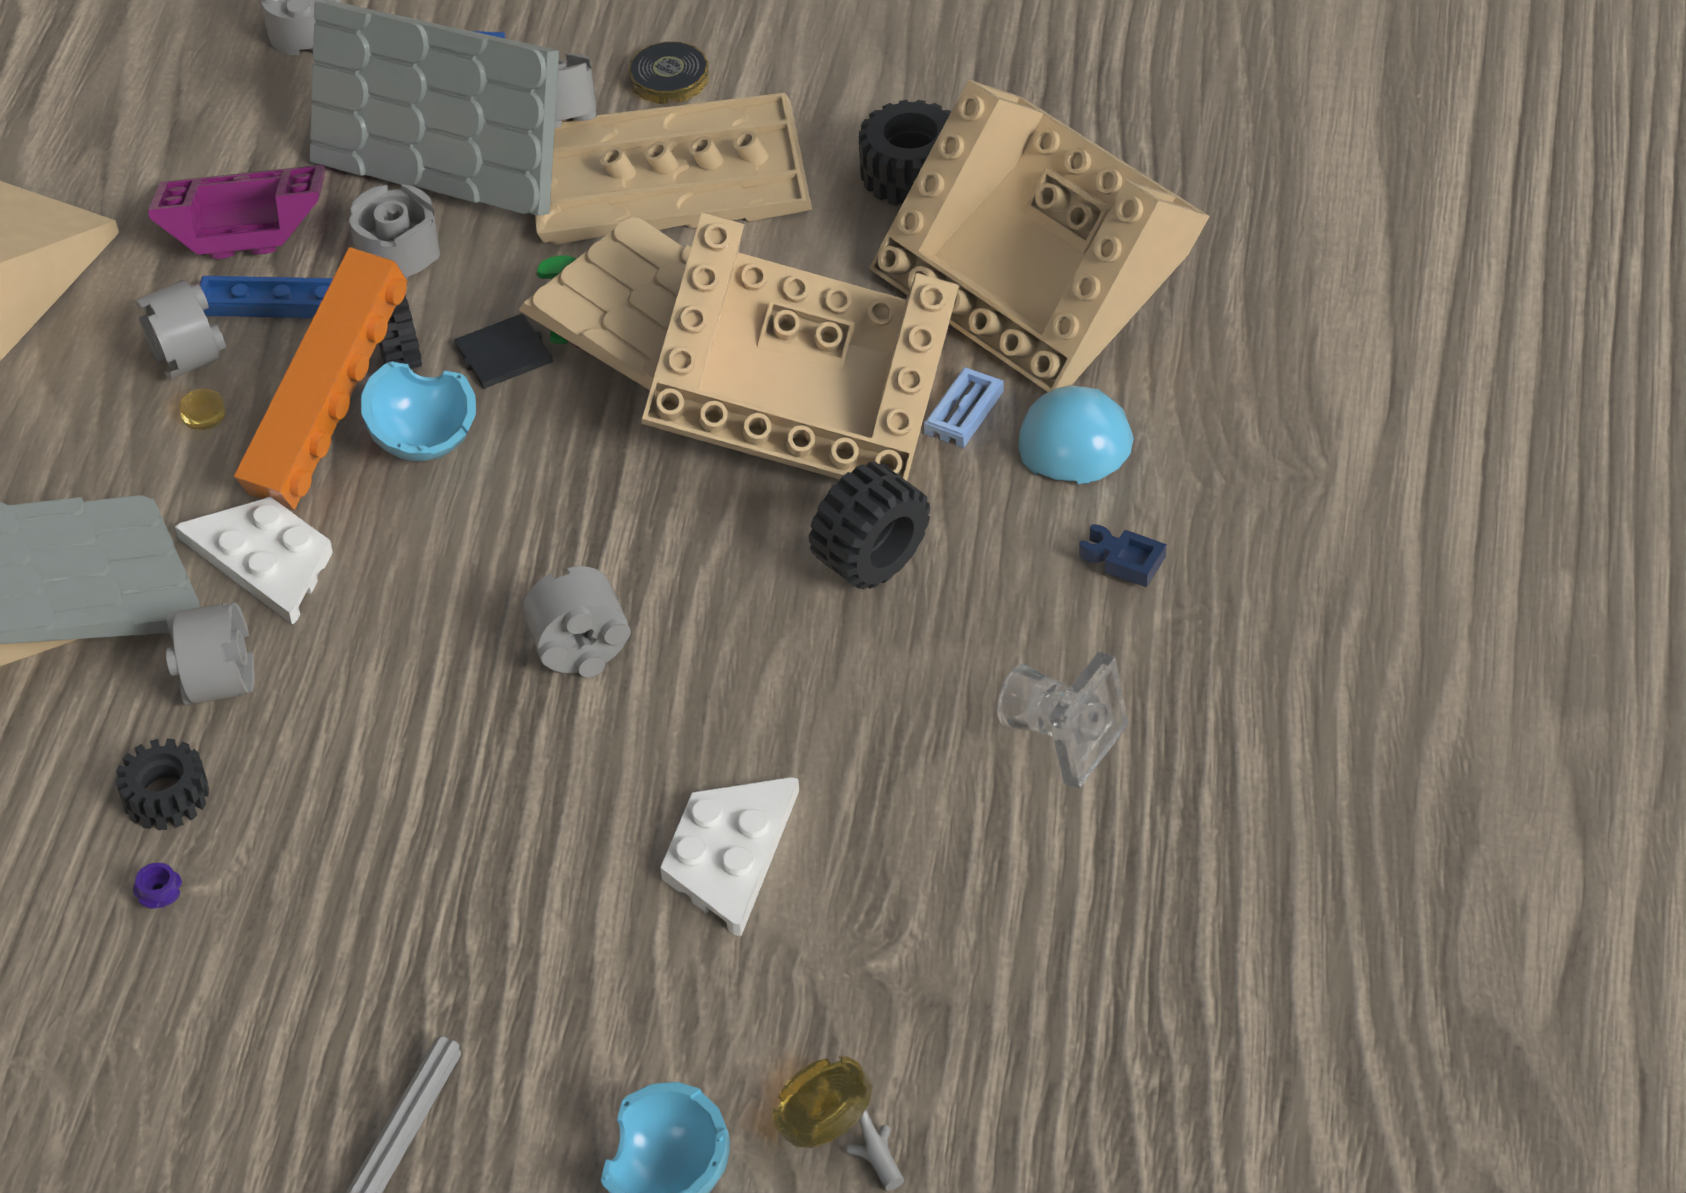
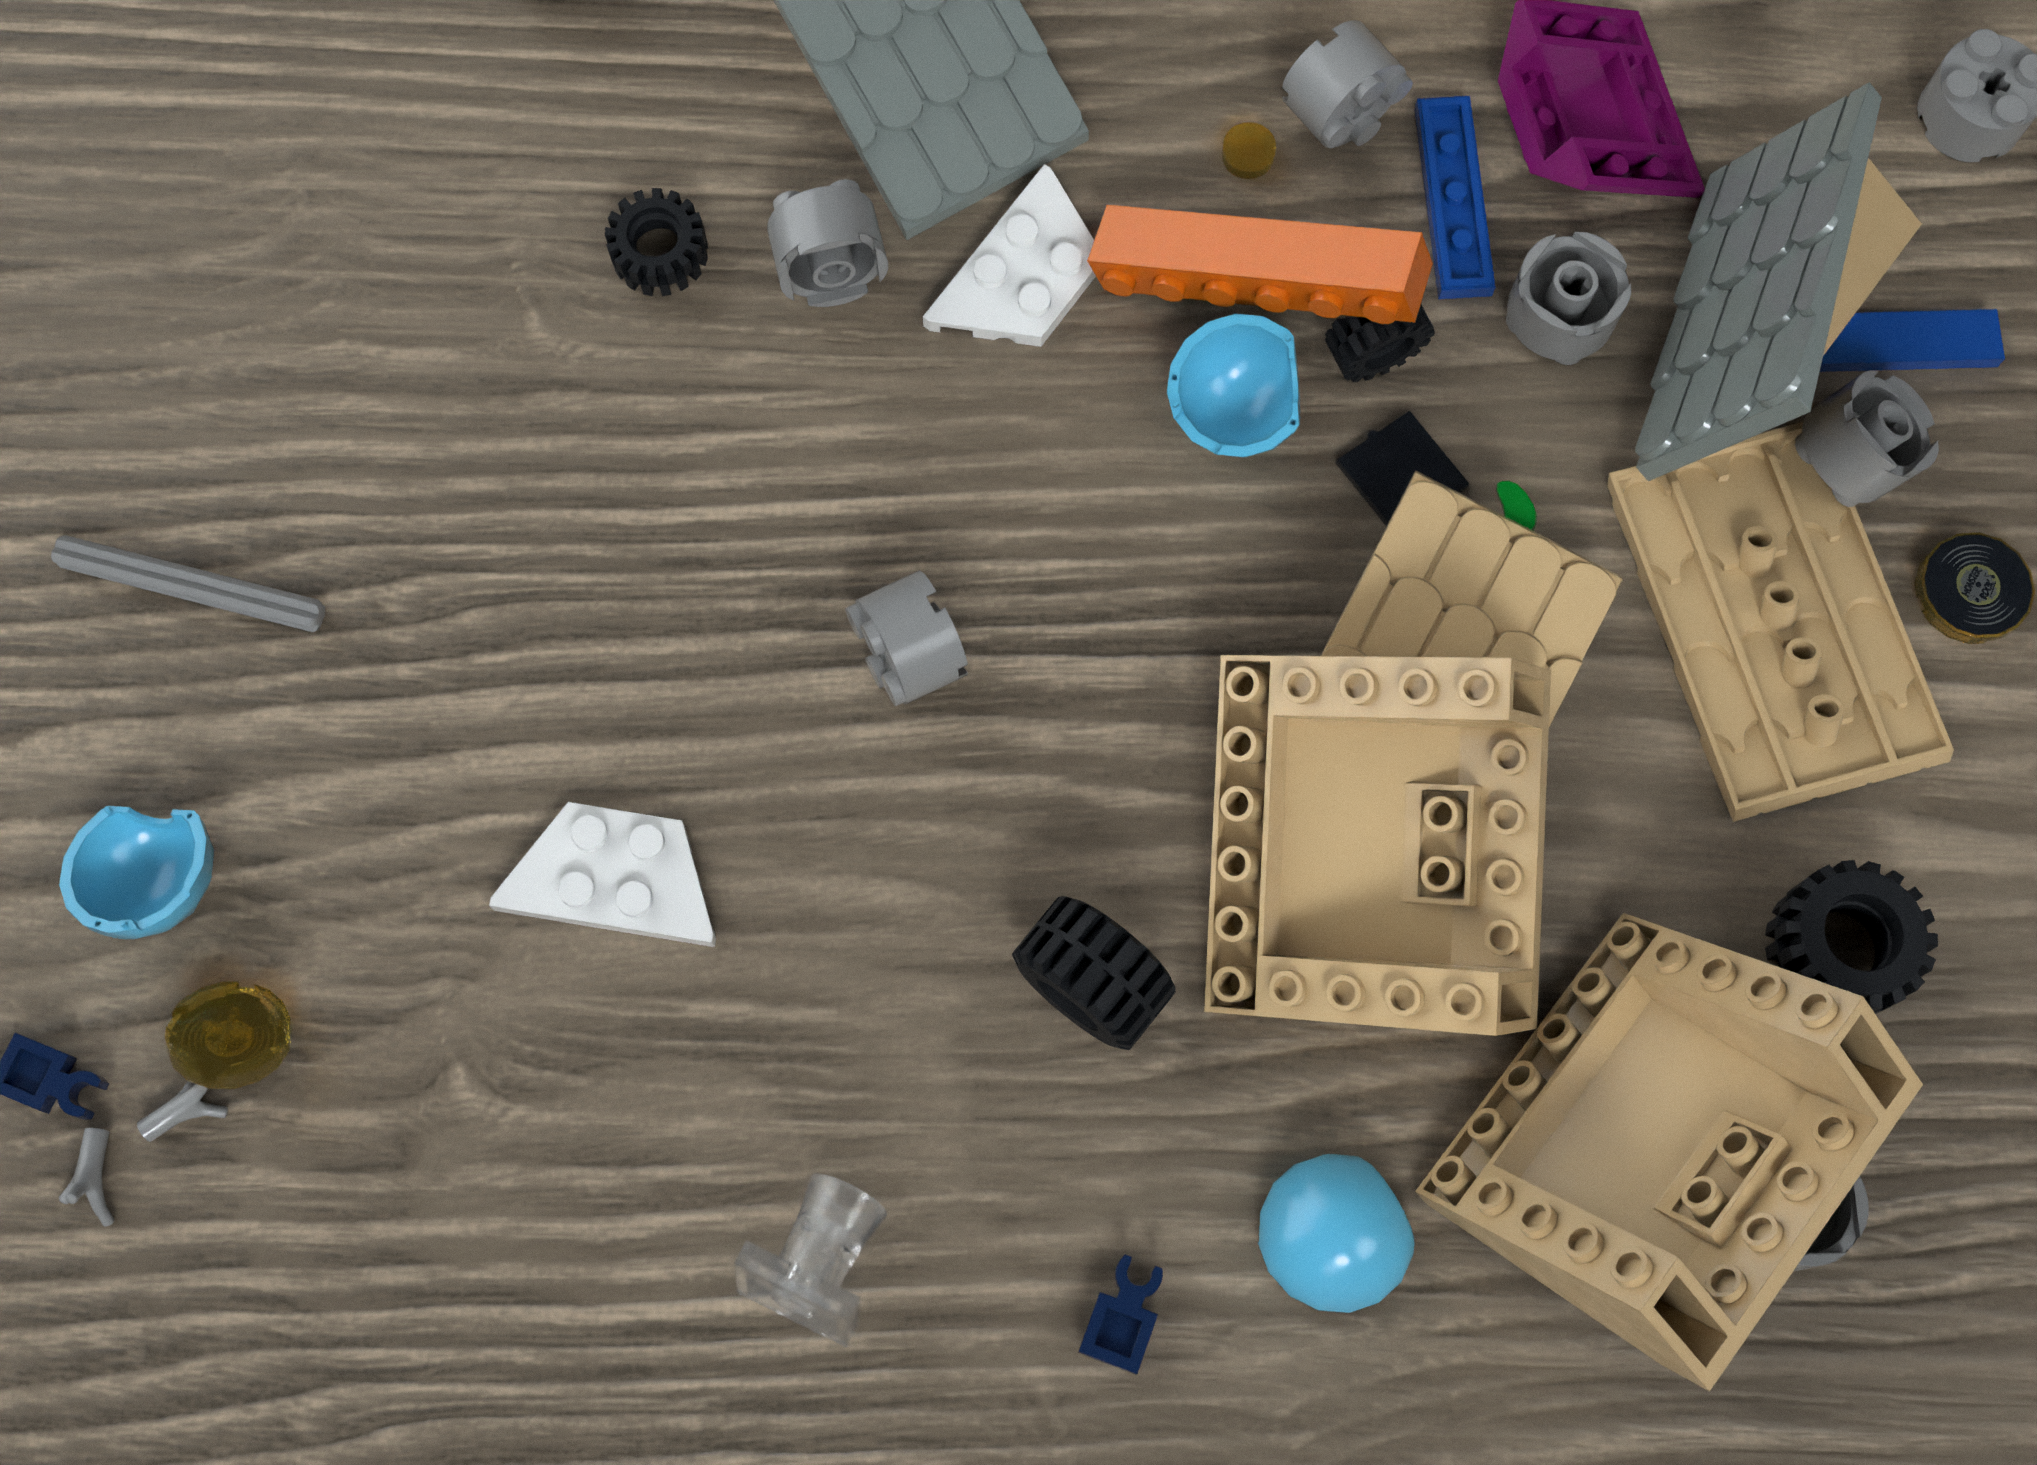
camera: 80 degrees right, 25 degrees up
dark purple plate [133,862,182,909] -> none
light blue tile [924,367,1004,448] -> none

